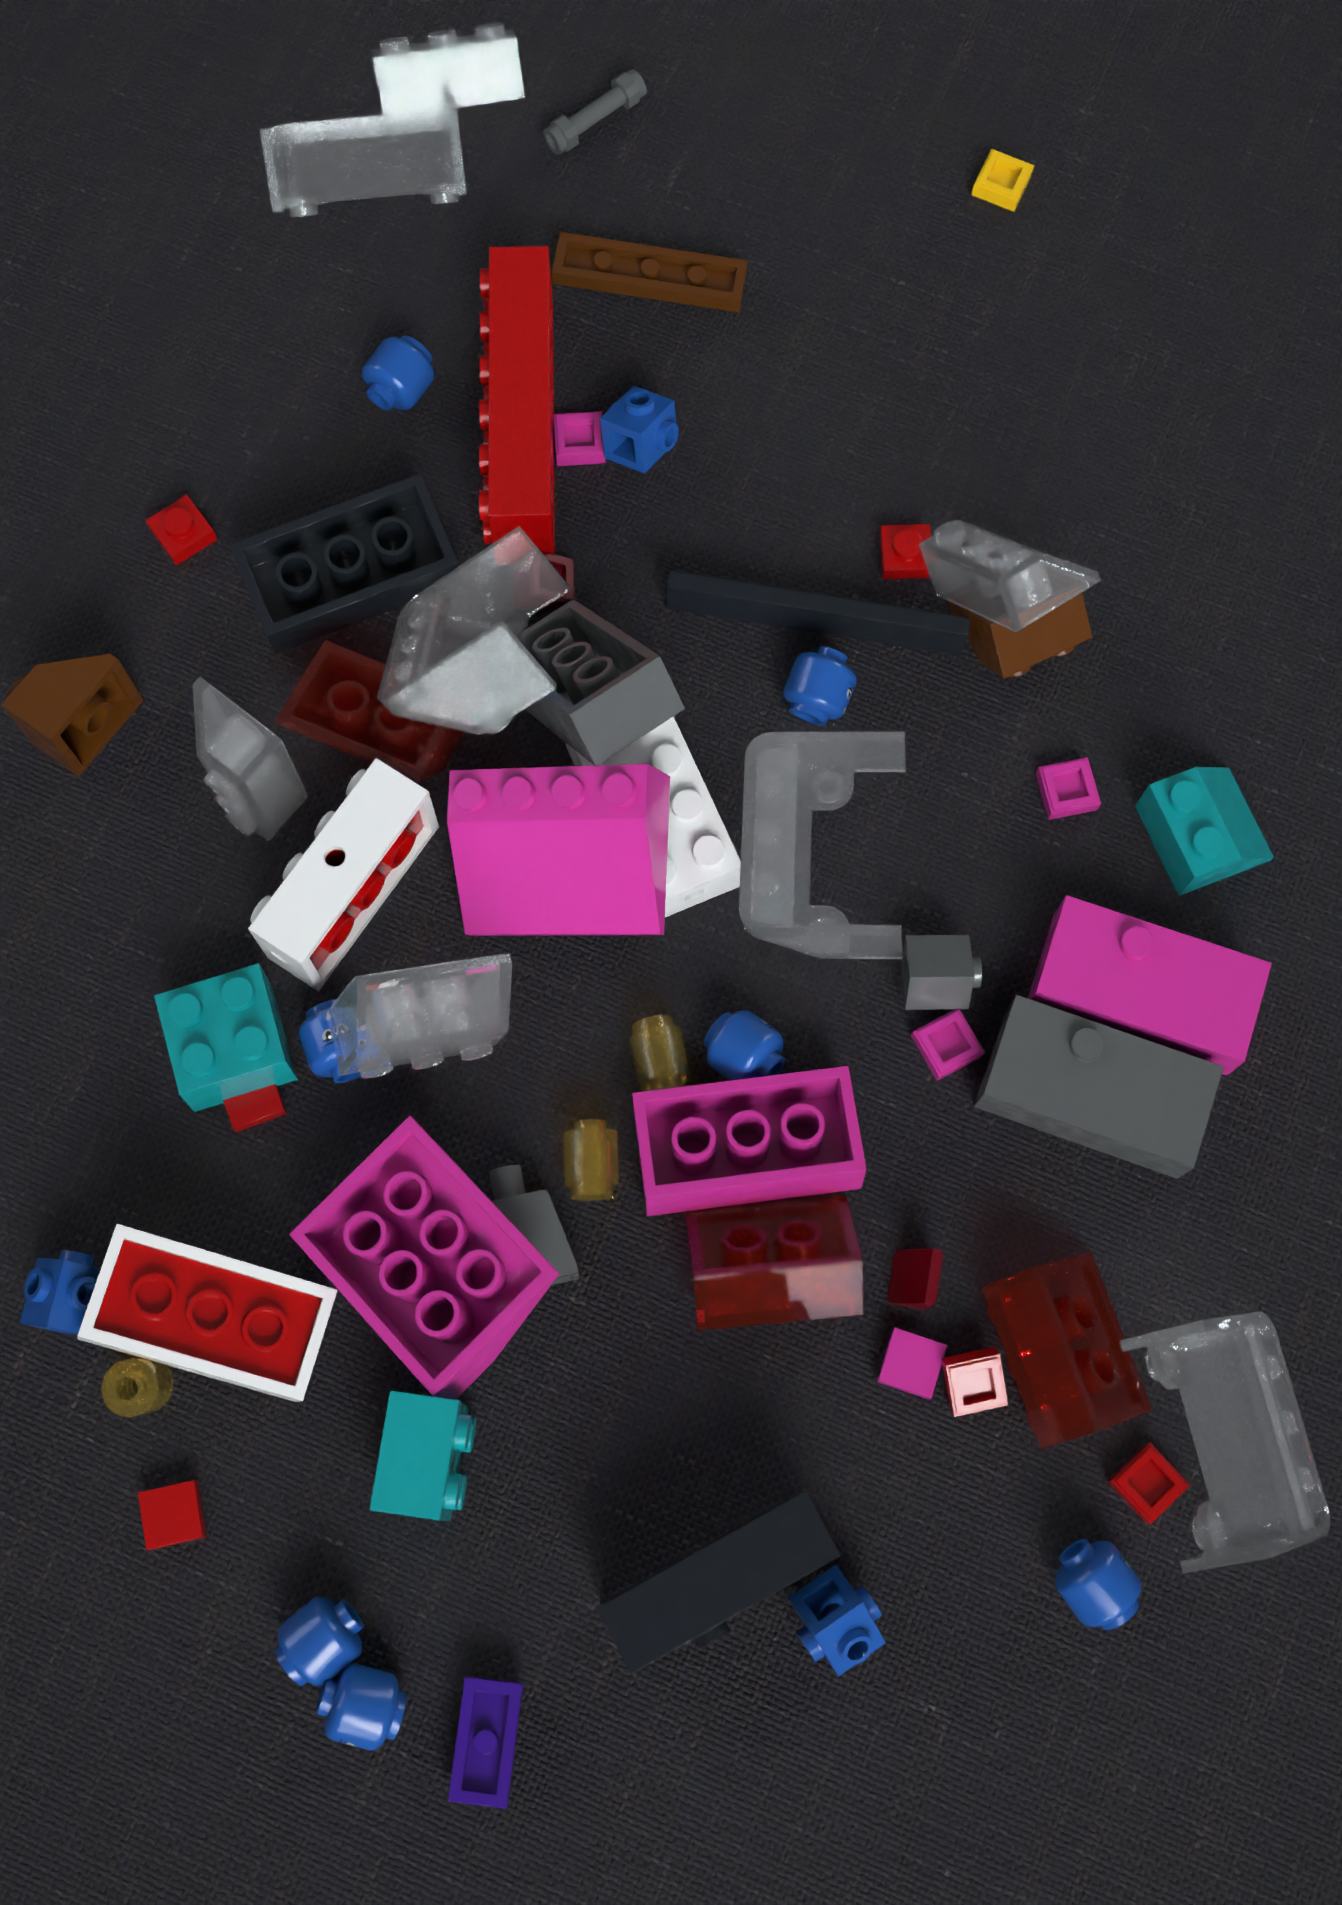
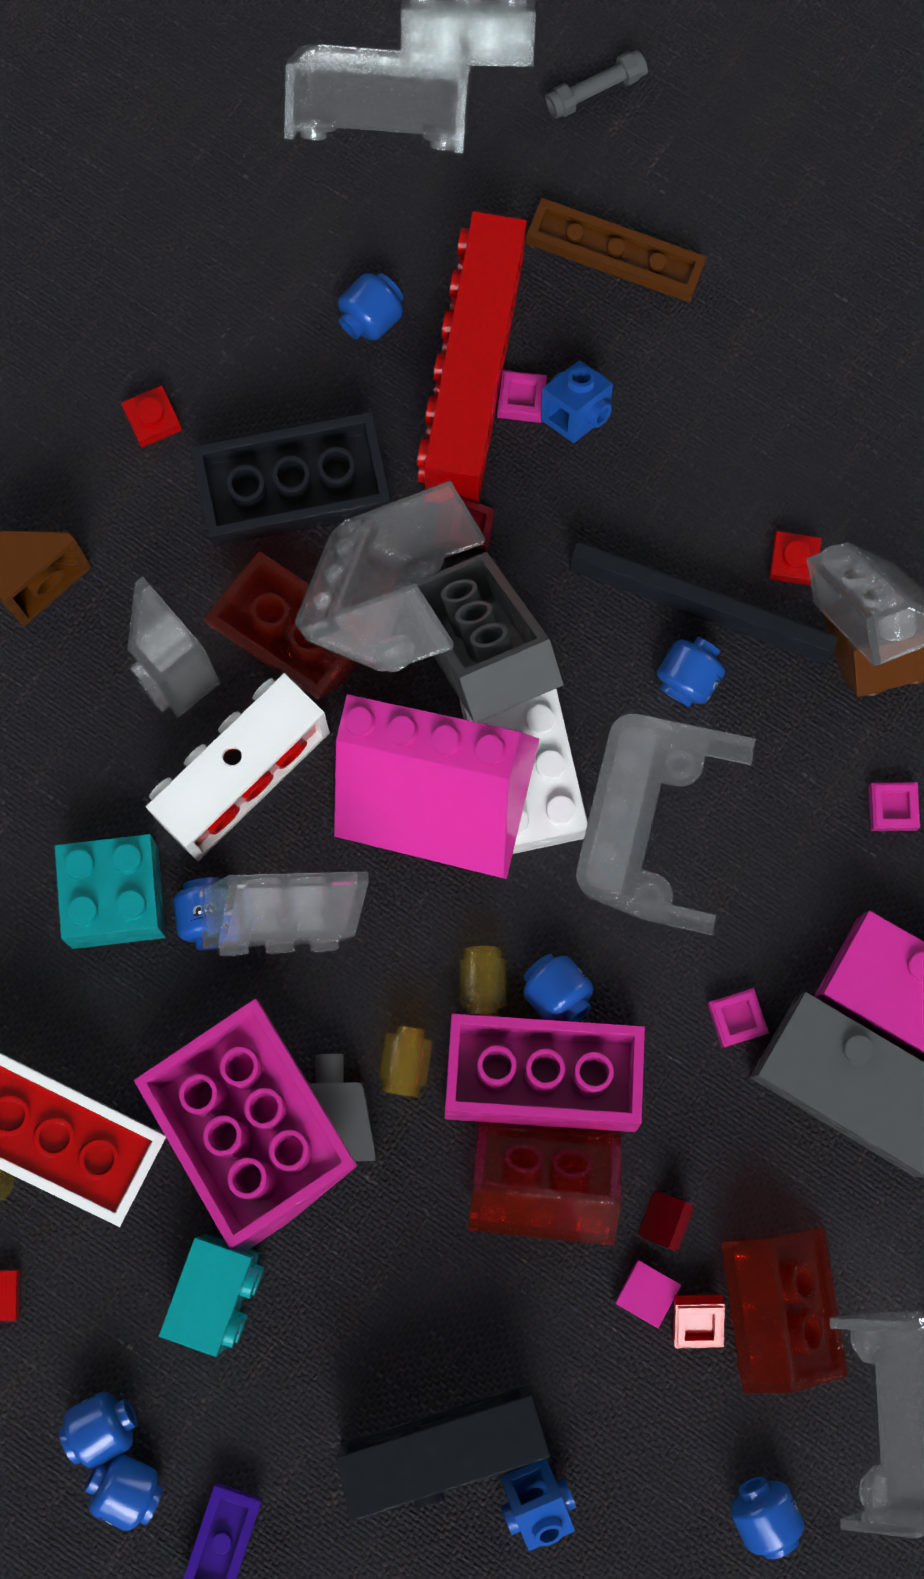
camera: 10 degrees right, 5 degrees up
red tile [223,1084,287,1133] -> none
dark grey brick [901,935,982,1010] -> none
red tile [1107,1442,1190,1524] -> none

